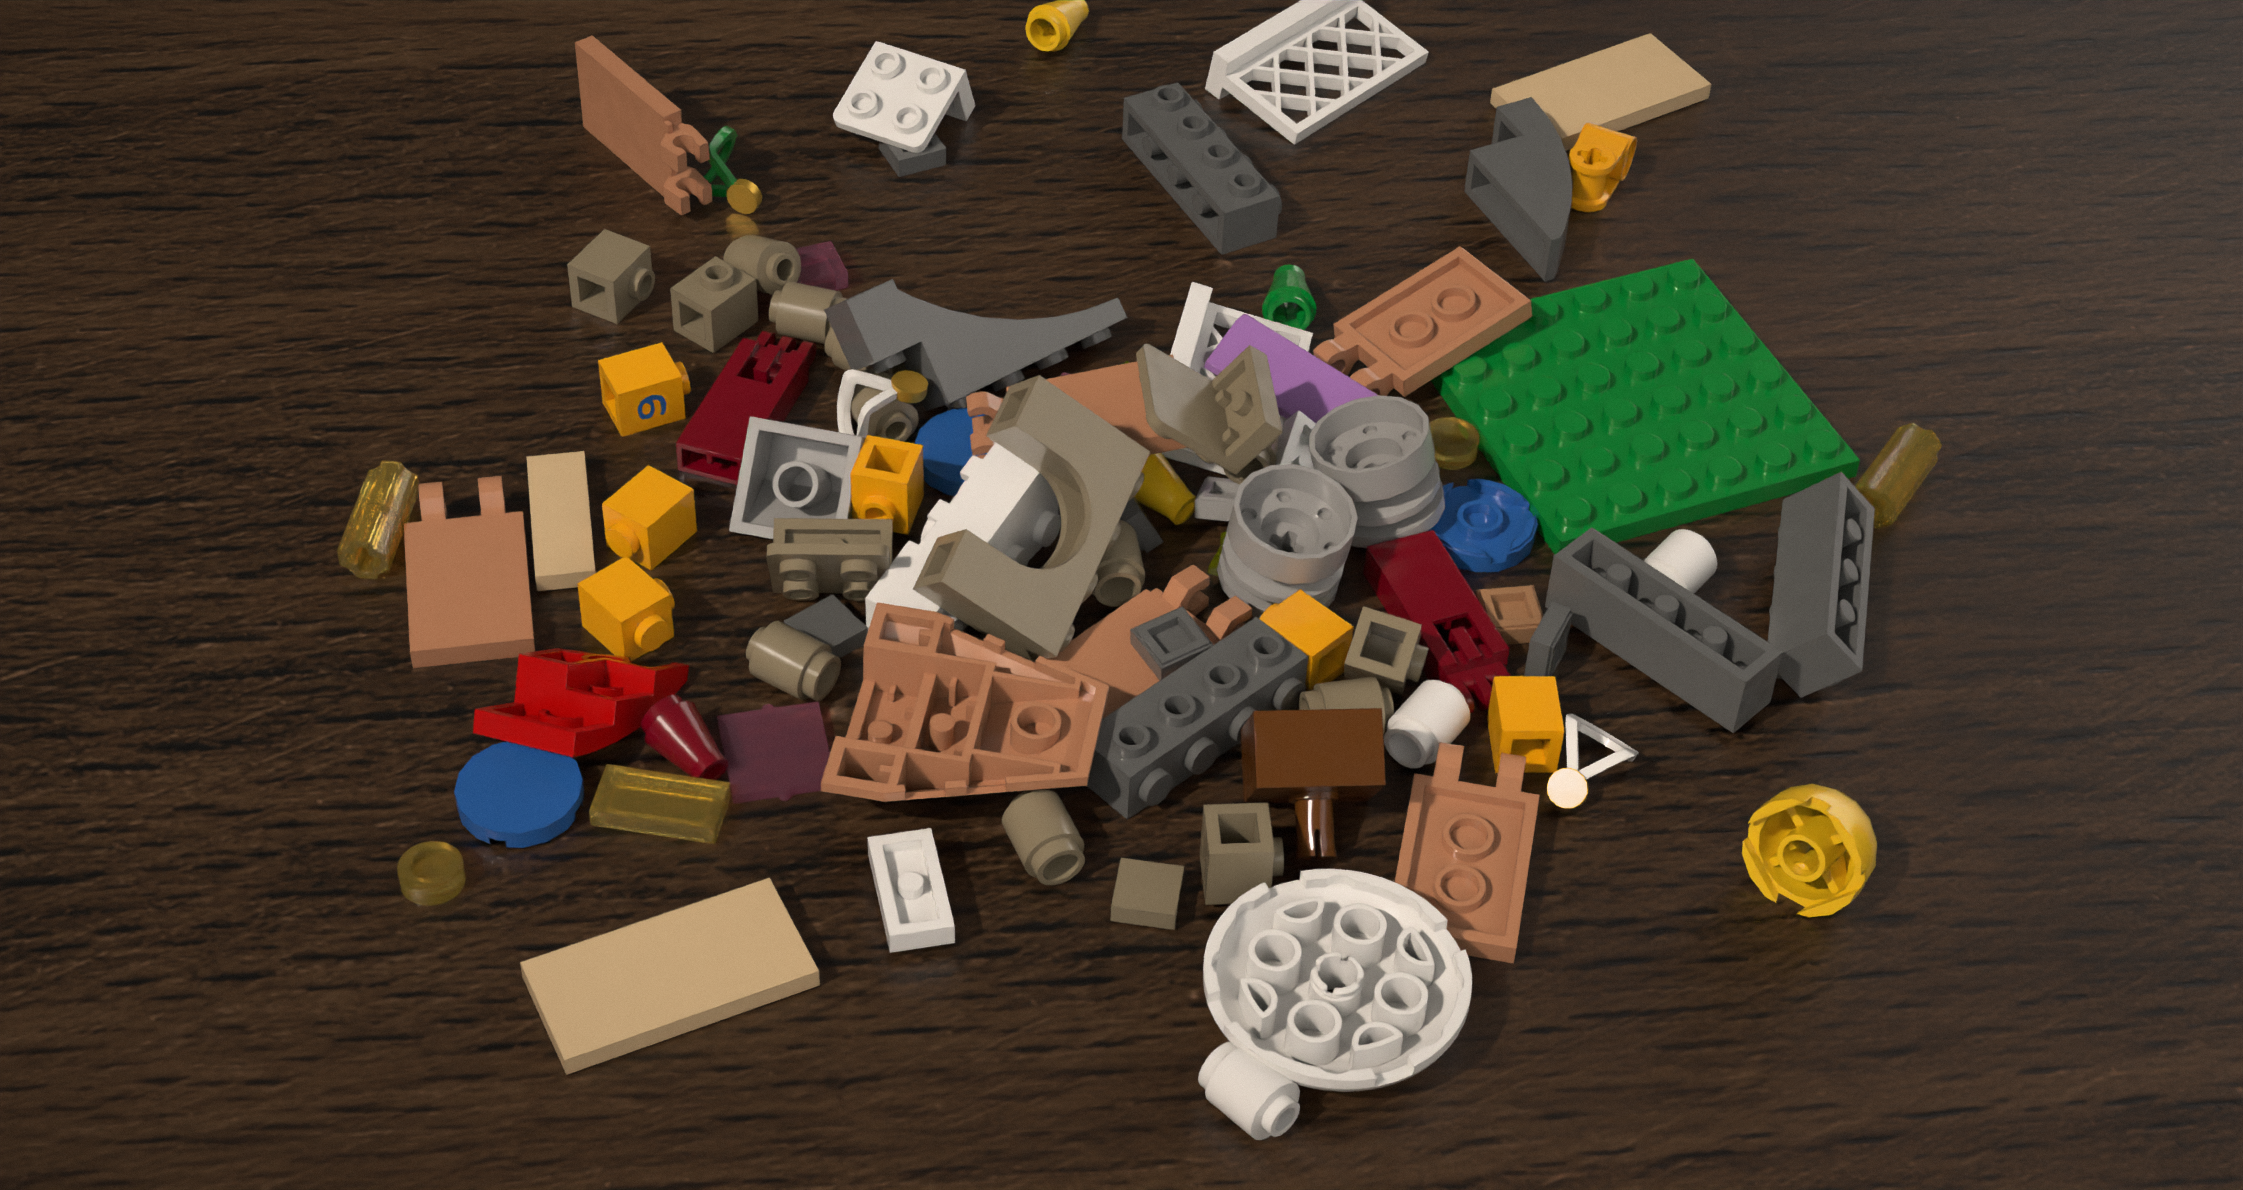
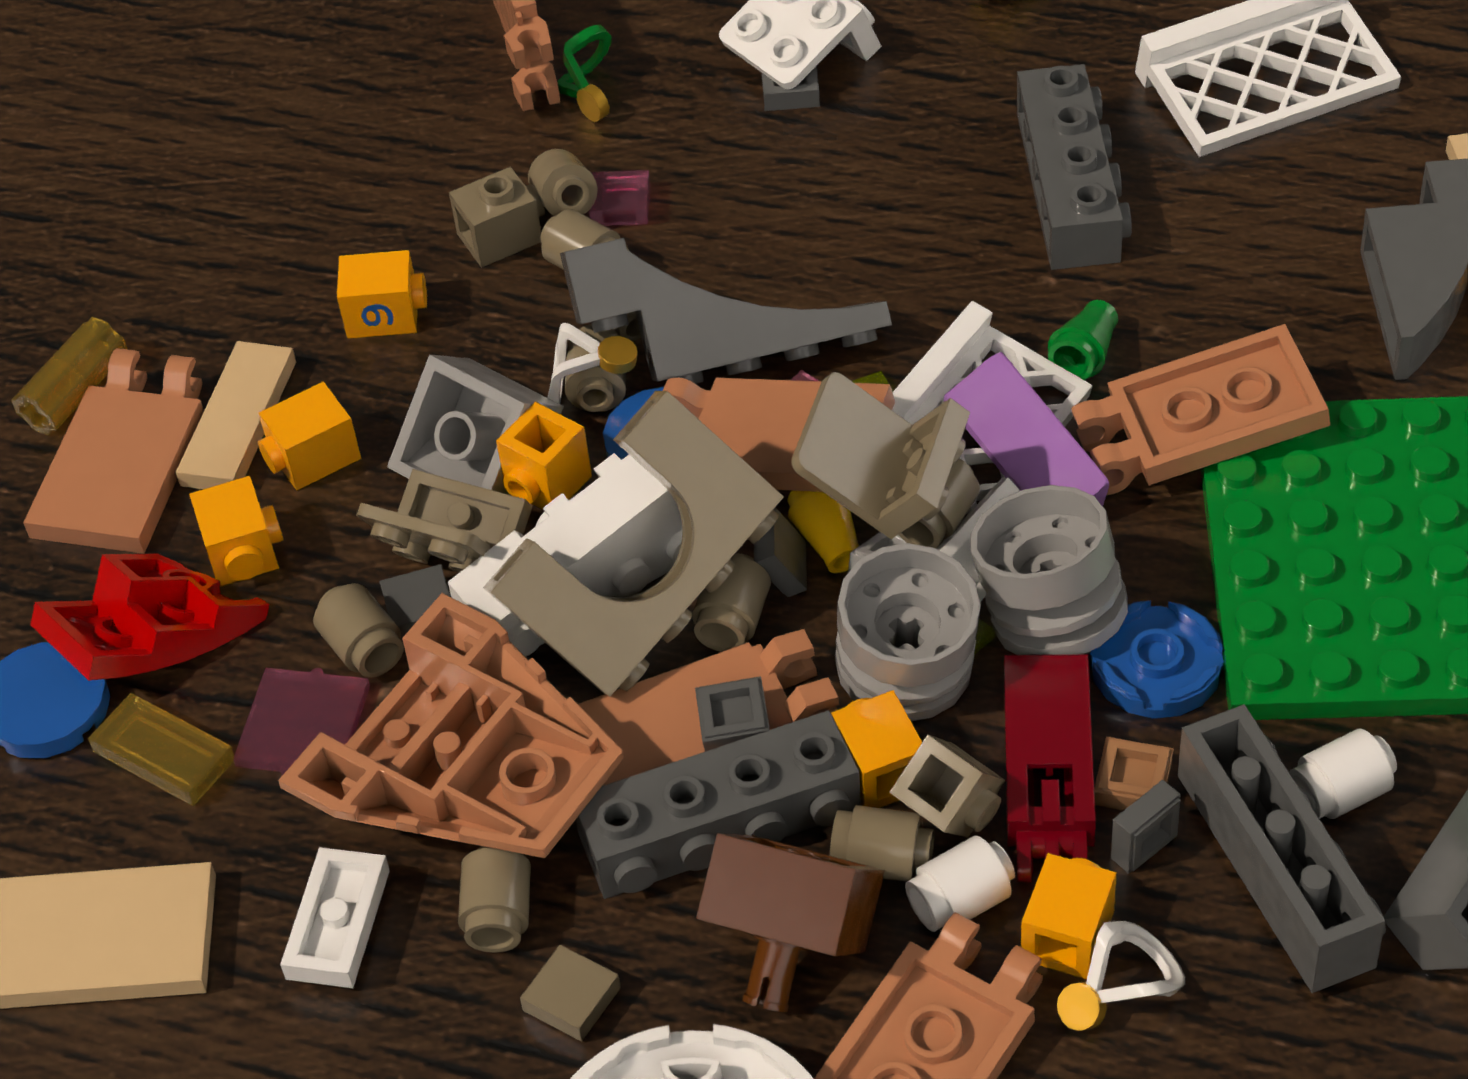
camera: 30 degrees right, 5 degrees up
dark tan brick [567,229,655,324] -> none
dark red cone [641,695,728,787] -> none
dark red hinge [676,331,817,485] -> none
dark tan brick [1200,803,1284,905] -> none
clear yellow tile [1430,417,1480,469] -> none

